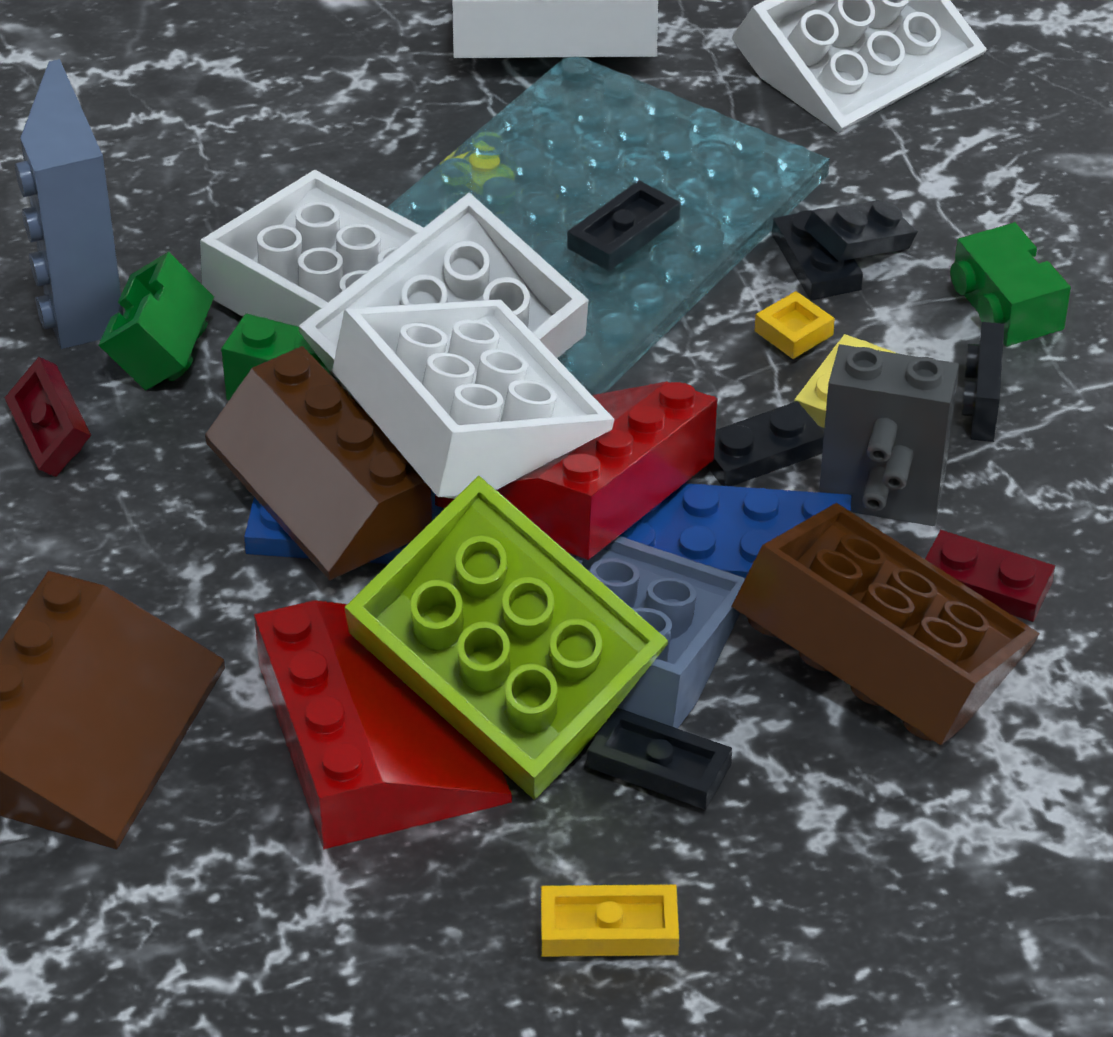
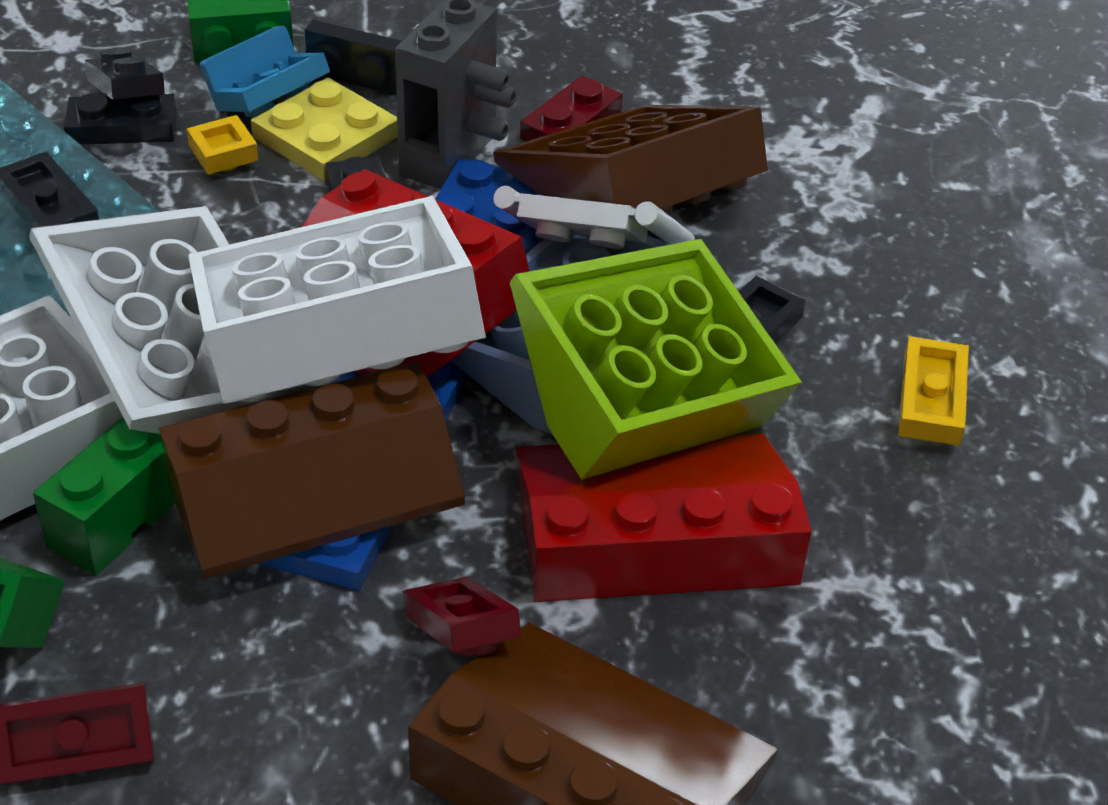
camera: 80 degrees left, 0 degrees up
none -> dark azure bracket [200,26,330,117]
none -> dark red plate [403,576,522,657]
none -> white plate [494,186,695,249]

